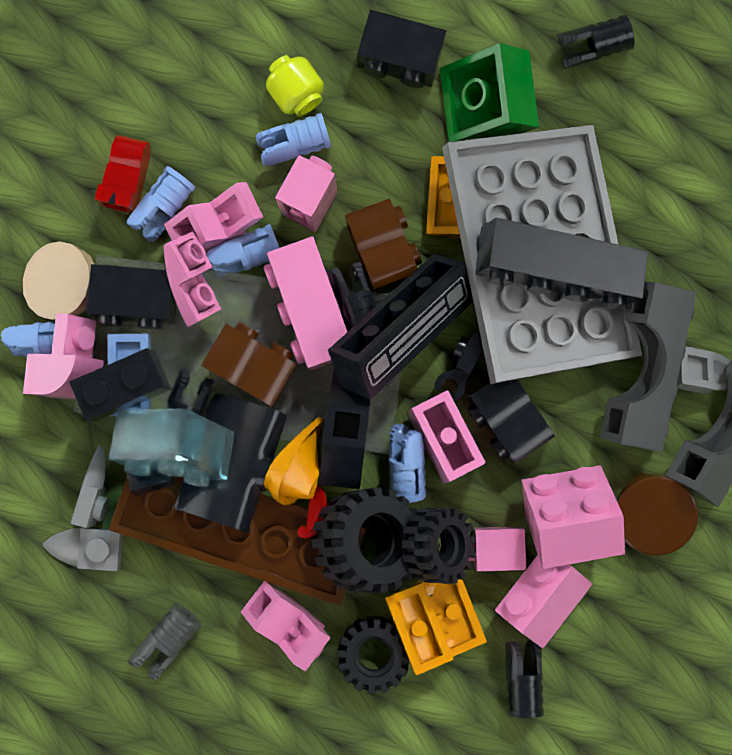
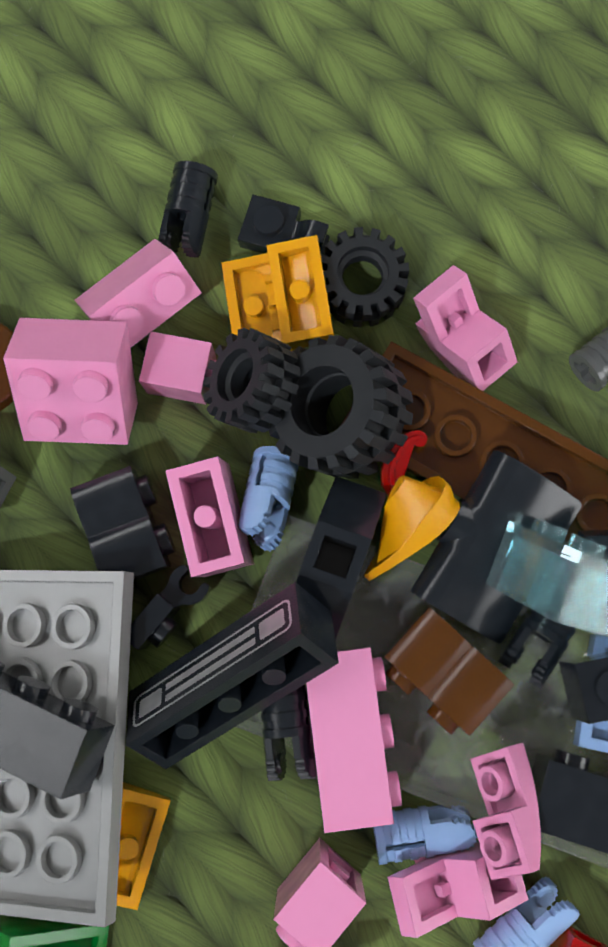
camera: 170 degrees left, 5 degrees down
reddish brown brick [345,198,422,293] -> none
none -> black plate [237,194,330,255]

